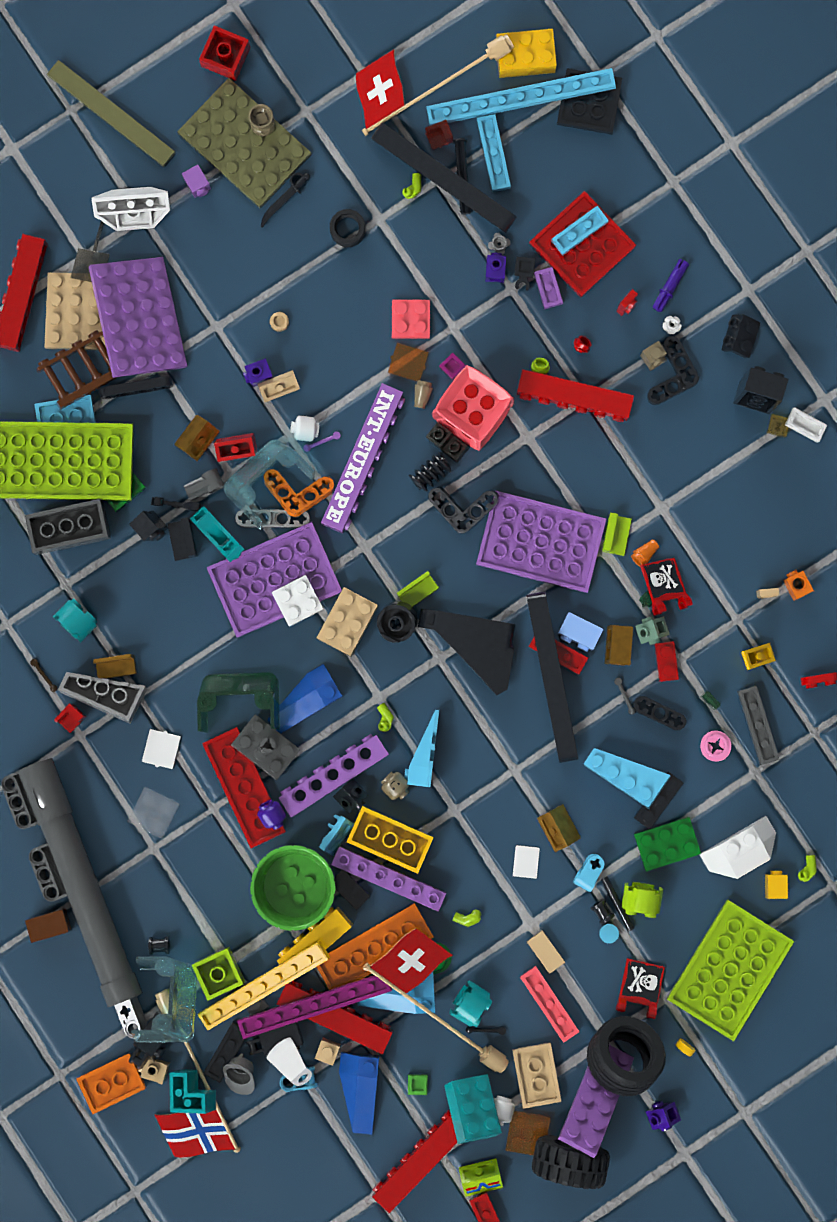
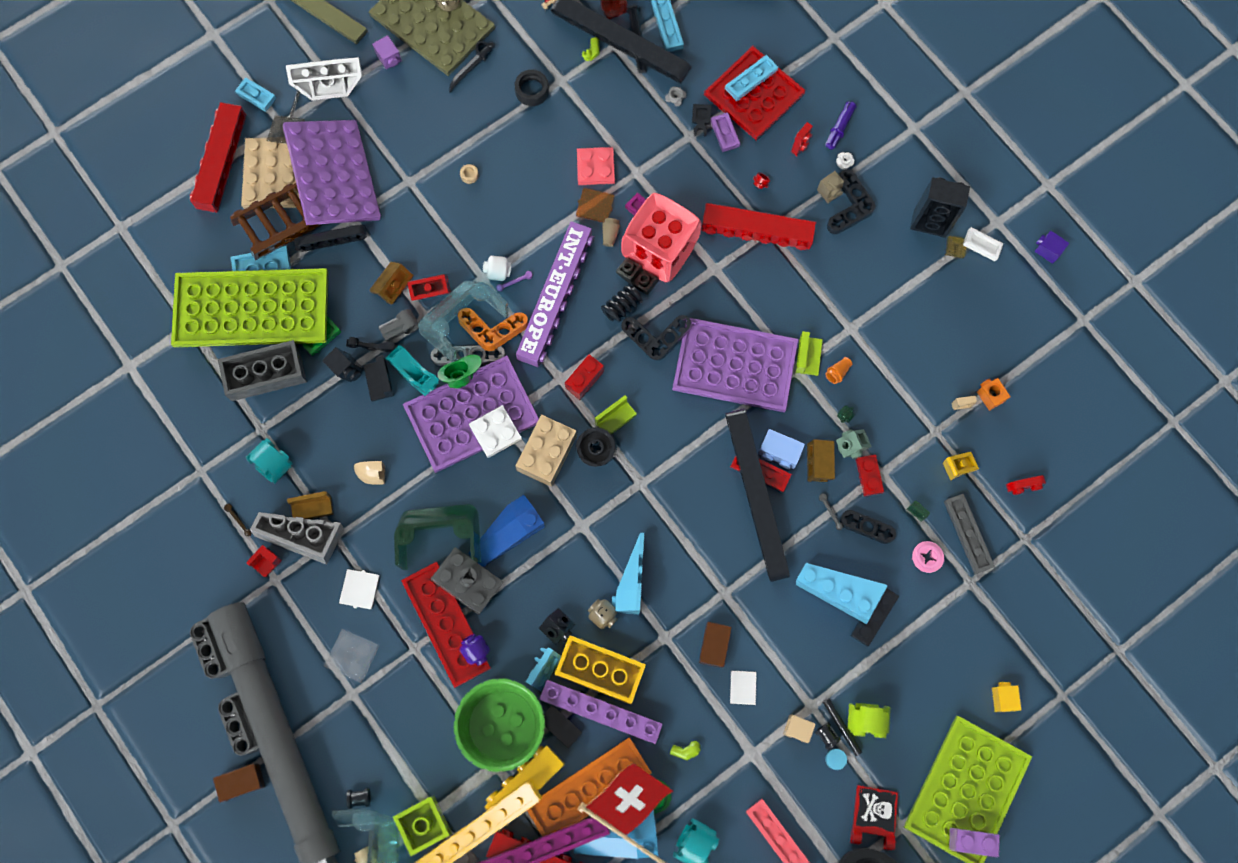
camera: 10 degrees left, 10 degrees down
dark purple brick [243,358,273,387] -> none
tan plate [258,370,300,402] -> none
medium lavender brick [279,734,389,817] -> none
lime arm [377,703,394,732] -> none
black panel [418,609,515,695] -> none
dark purple brick [485,252,506,283] -> none
tan tile [526,930,565,974] -> none
lime plate [531,358,550,374] -> none
pearl gold panel [537,804,581,852] -> none
medium azure piece [573,854,604,892] -> none
green plate [634,817,701,871] -> none
flag [640,557,693,616] -> none
white wedge [700,816,776,879] -> none
black bracket [721,314,761,358] -> none
lime arm [798,855,817,882] -> none
none -> medium azure plate [235,77,277,112]
none -> tan brick [354,461,385,485]
none -> green piece [438,355,482,389]
none -> red brick [565,354,604,400]
none -> reddish brown panel [699,622,732,668]
none -> tan panel [783,715,815,743]
none -> medium lavender brick [949,828,1000,857]

